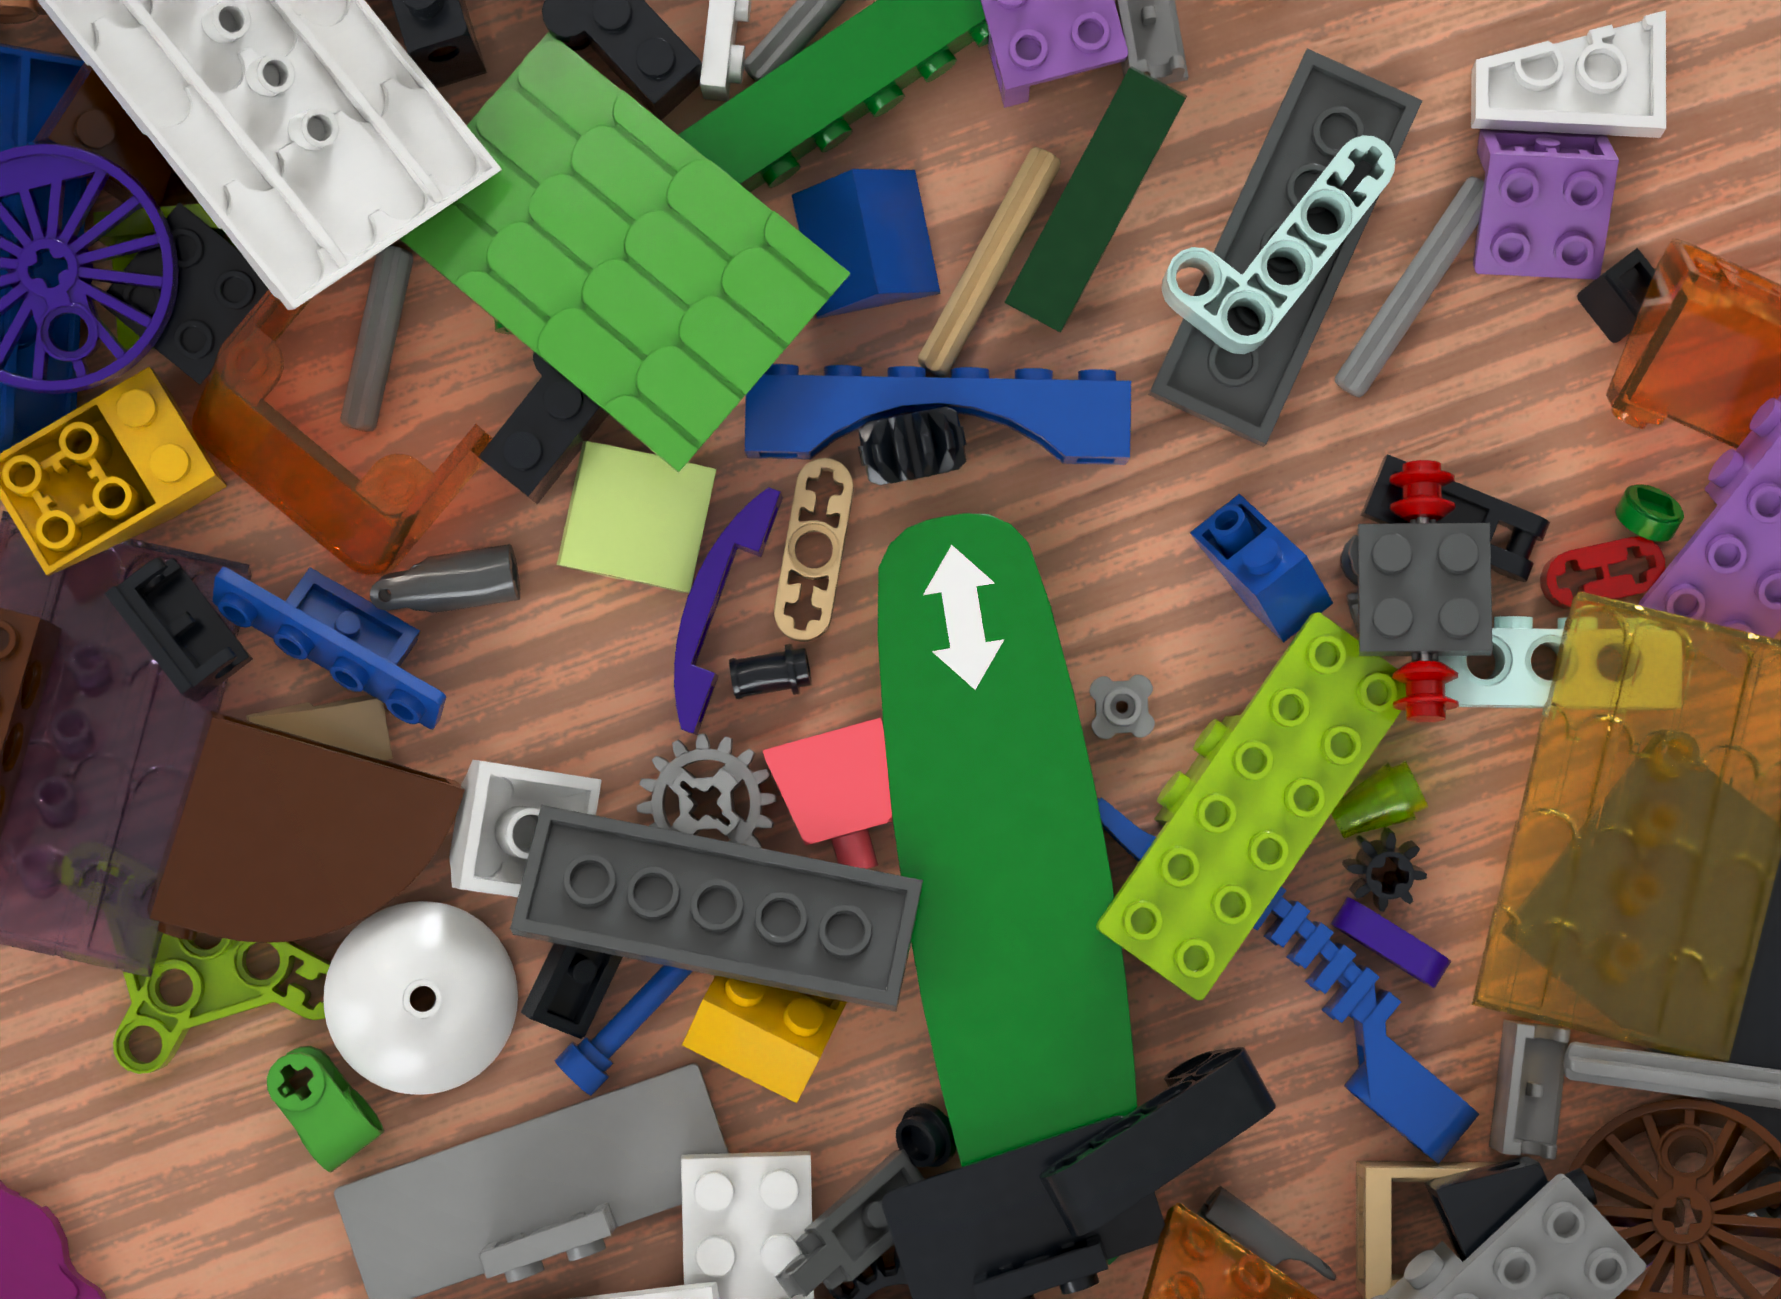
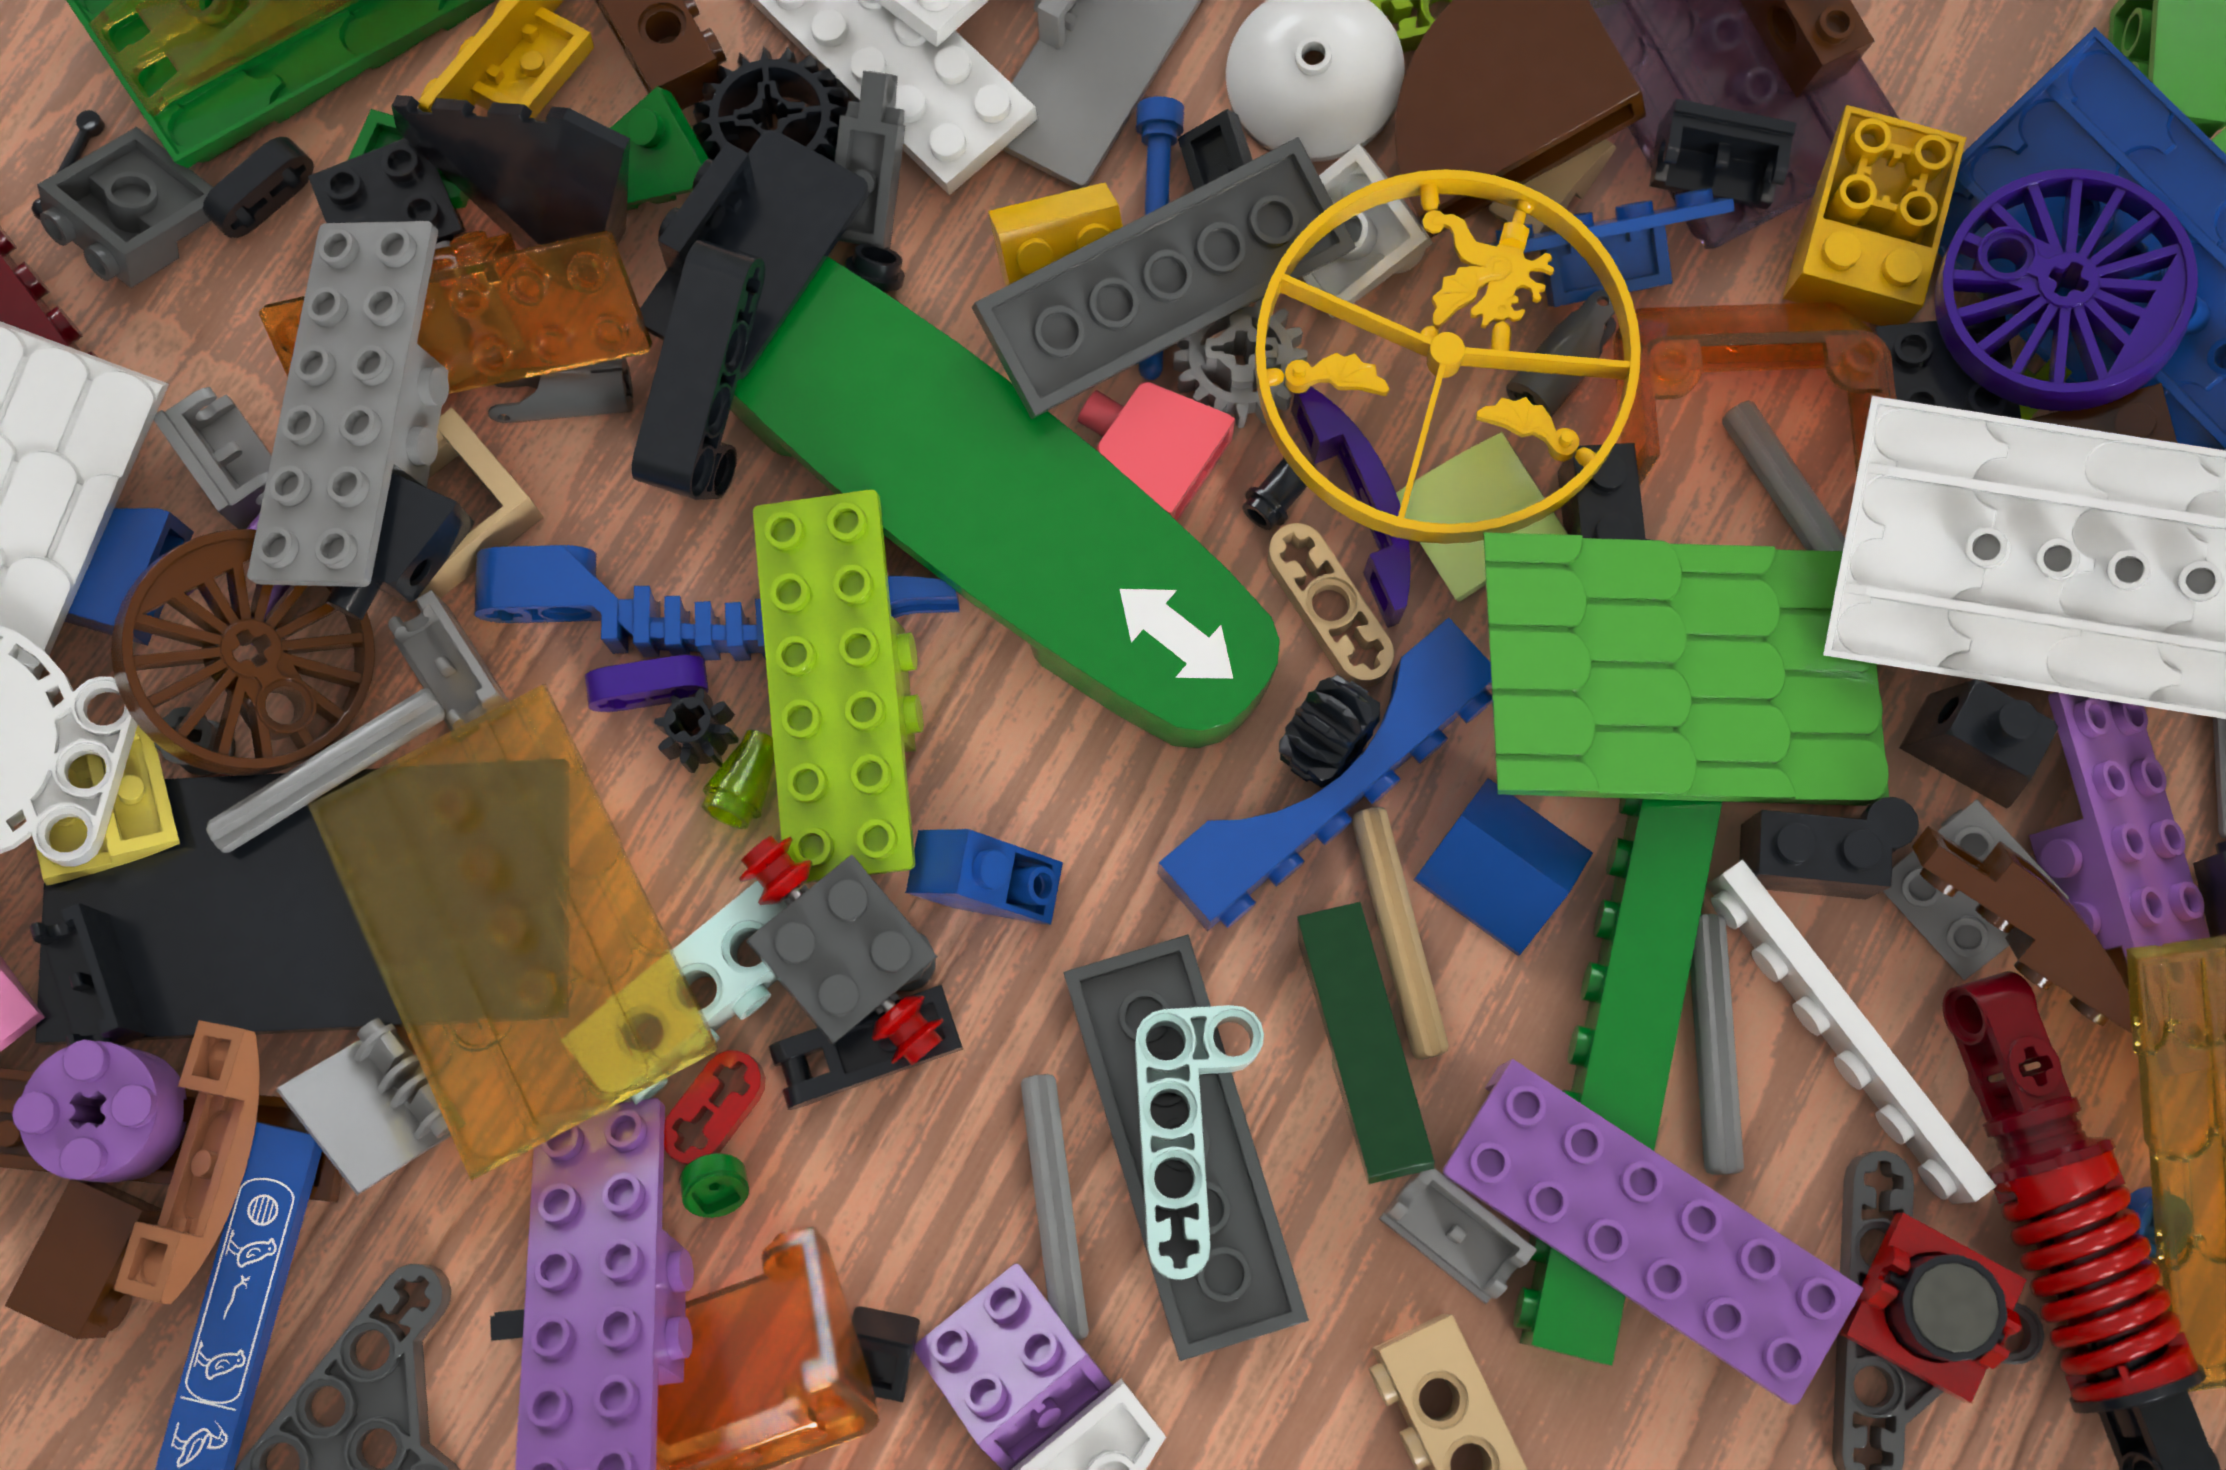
camera: 135 degrees right, 10 degrees down
light grey plate [1089,675,1155,739] -> none
none -> yellow piece [1255,169,1641,544]

